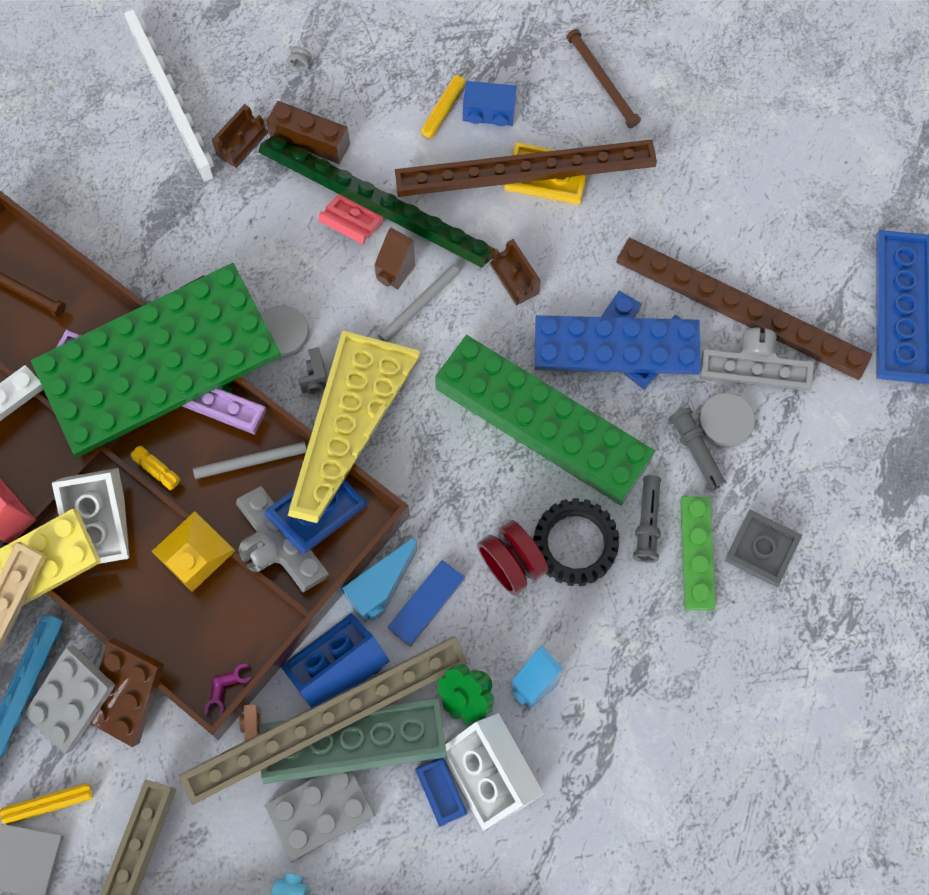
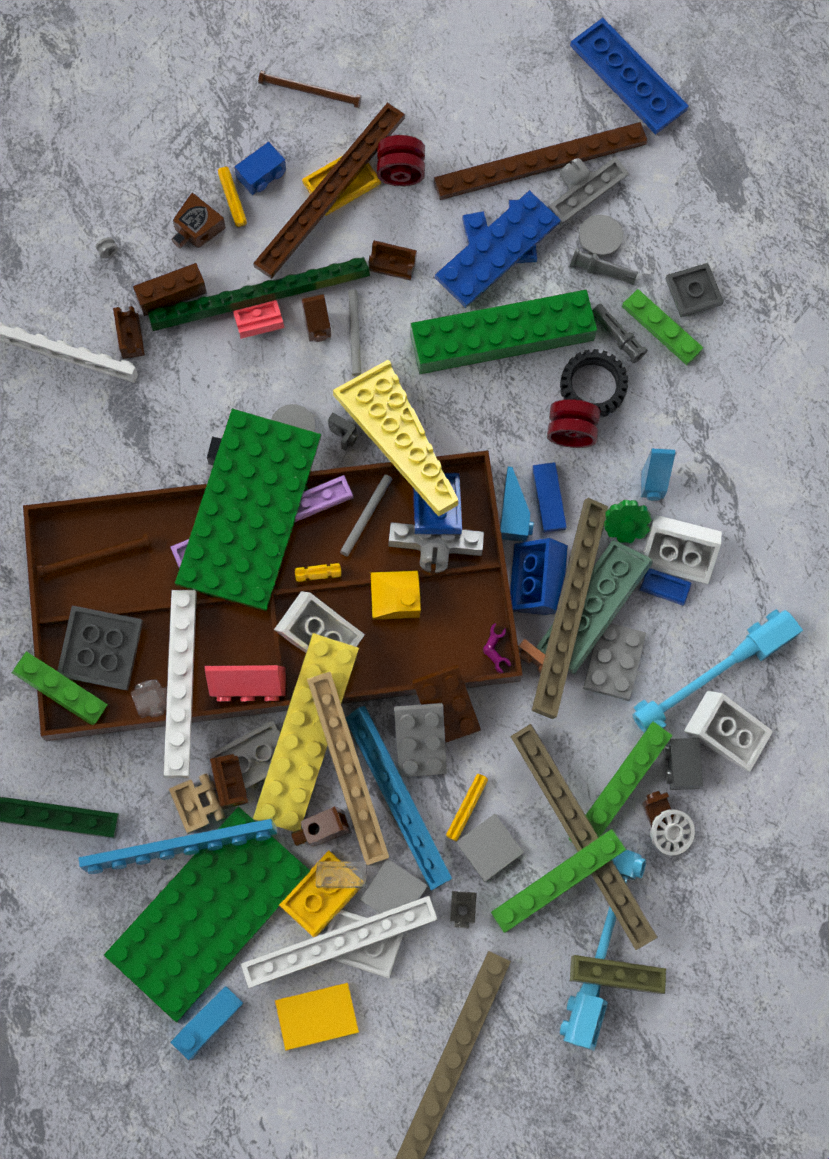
camera: 50 degrees left, 5 degrees up
none -> reddish brown torso [171,192,226,249]
none -> dark red wheel [377,135,425,187]

